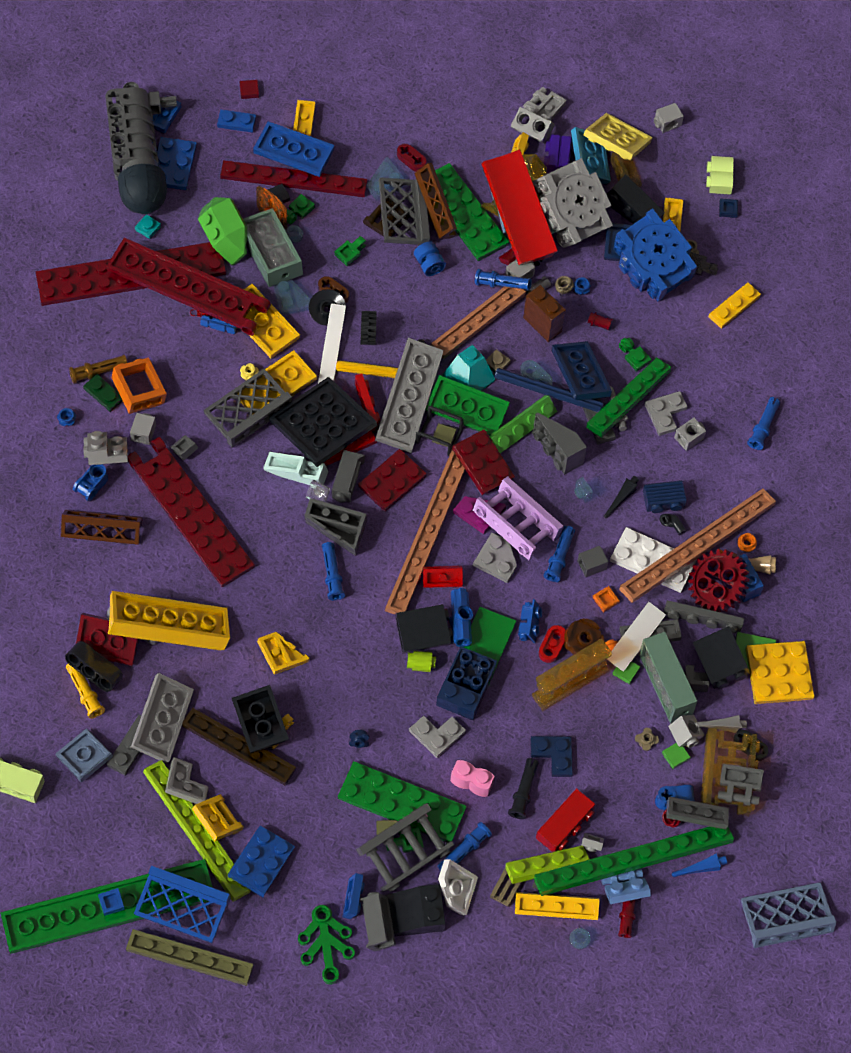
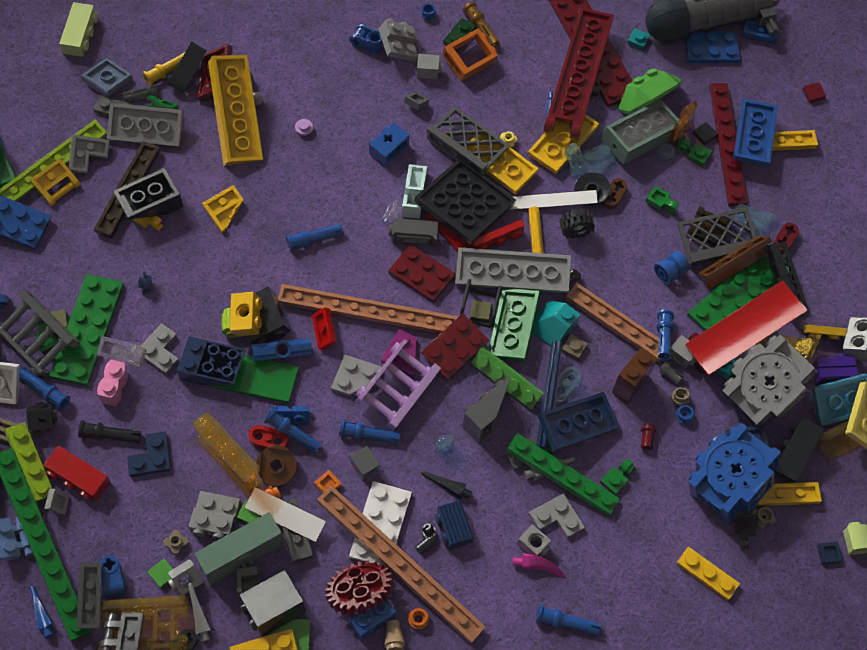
camera: 80 degrees right, 0 degrees up
reddish brown fence [61,510,143,545] -> none
dark red hinge [128,437,255,587] -> none
blue plate [217,109,256,133] -> none
dark grey wedge [305,498,367,556] -> none
dark grey plate [664,600,744,633] -> none
none -> black brick [26,402,58,432]
none -> clear brick [96,336,147,368]
none -> dark grey axle [123,85,159,103]
none -> green plate [146,96,179,110]
none -> light grey plate [189,491,240,540]
none -> yellow brick [230,292,262,337]
none -> blue pin [263,408,321,454]
none -> lavender plate [295,119,313,136]
none -> blue brick [369,122,410,166]
none -> dark pink bar [513,554,566,578]
none -> clear light blue plate [564,143,587,179]
none -> black fence [763,241,809,314]

